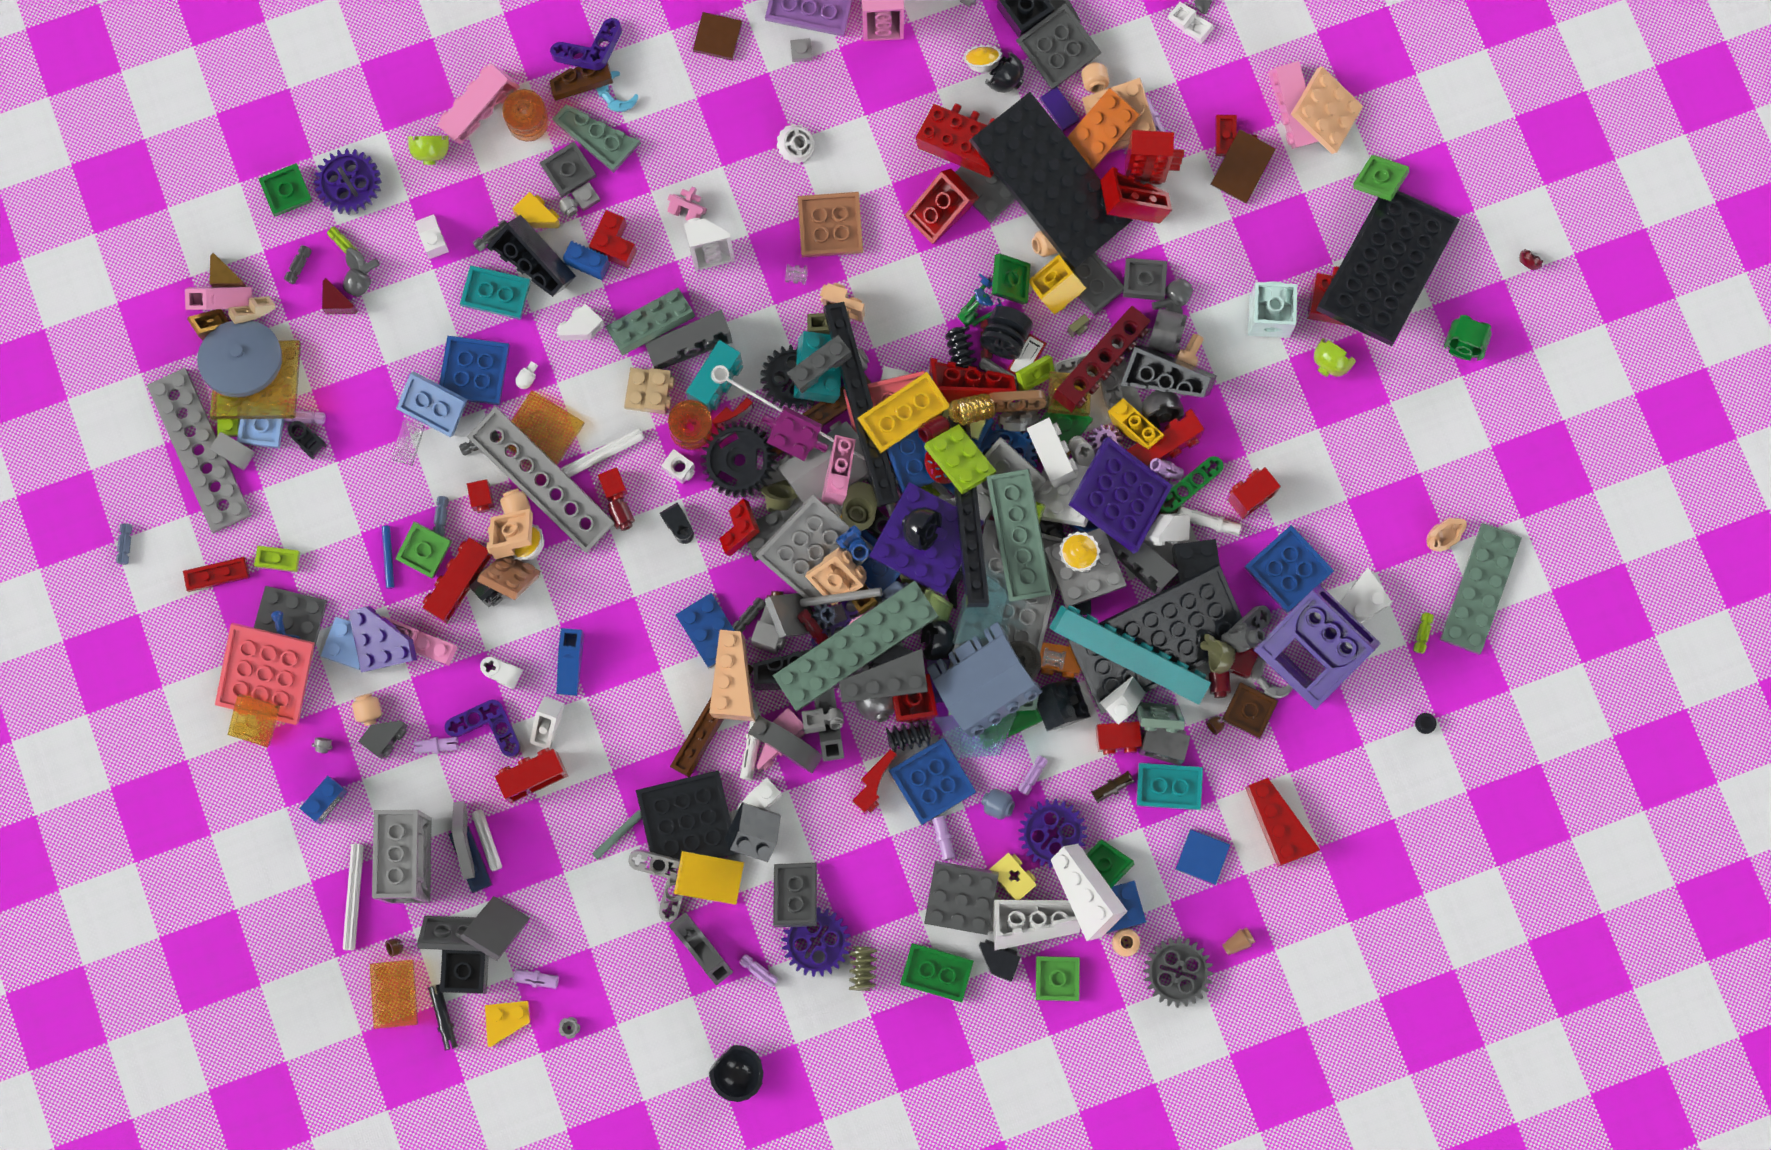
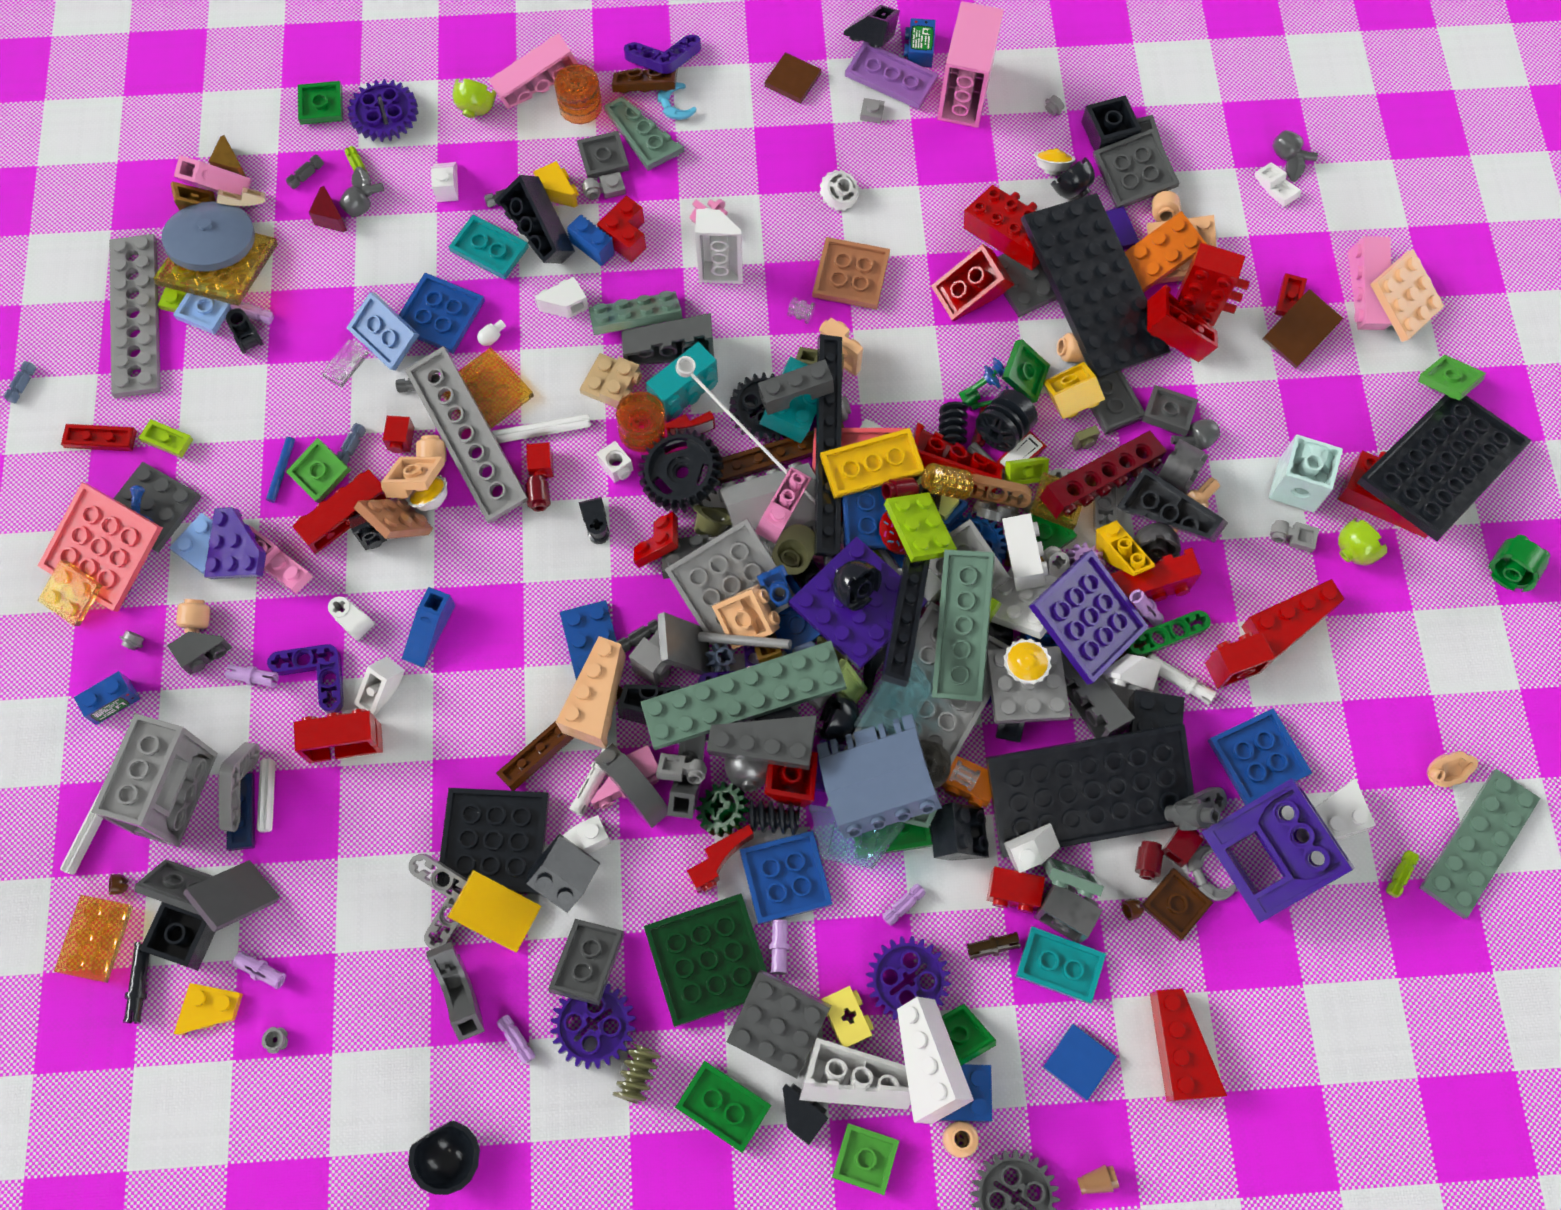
camera: 15 degrees right, 10 degrees down
light grey panel [210,432,255,470] -> none
sand green bar [592,810,642,860] -> none
magenta plate [761,406,829,461] -> none
dark red axle [797,609,828,645] -> none
sand blue head [982,789,1015,820] -> none
teal brick [1049,605,1211,705] -> none
olive piece [1200,634,1235,674] -> none
black plate [1415,713,1437,734] -> none
none -> dark green plate [644,893,767,1028]
none -> dark green gear [696,781,749,837]
none -> red wedge [1241,579,1344,664]
none -> light grey plate [1270,520,1319,553]

